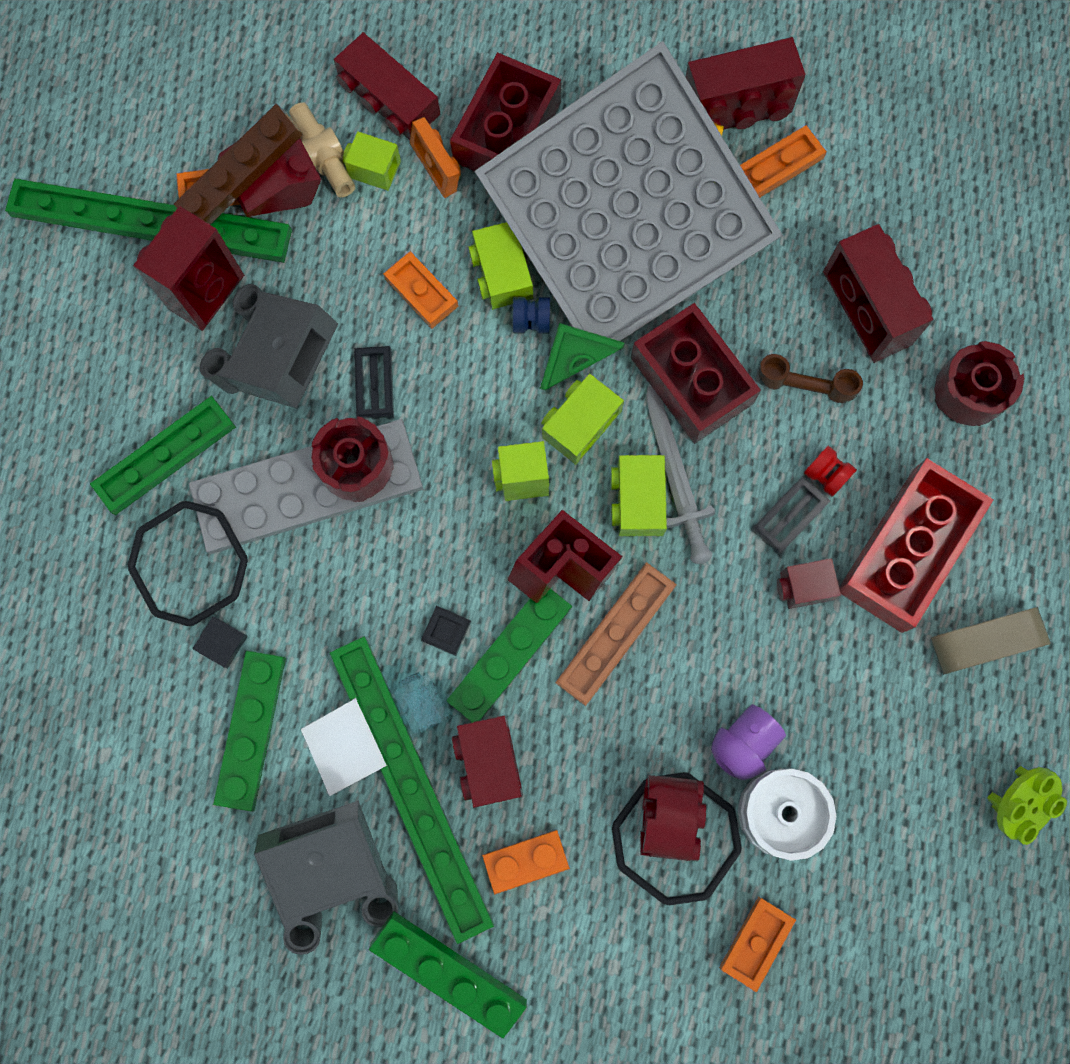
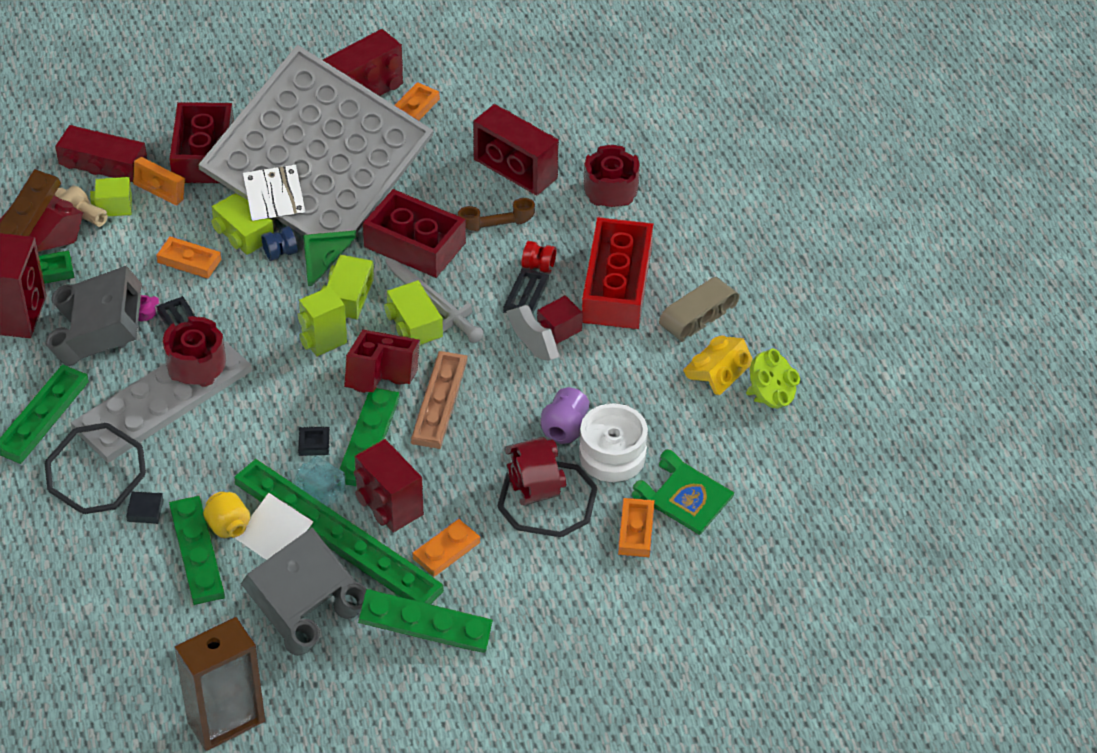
camera: 30 degrees left, 30 degrees down
none -> dark pink plate [138,295,159,321]
none -> reddish brown brick [174,617,265,751]
none -> yellow head [203,492,250,538]
none -> white sticker [243,165,305,221]
none -> light grey tile [506,305,559,360]
none -> green flag [631,449,734,535]
none -> yellow bracket [683,335,752,395]

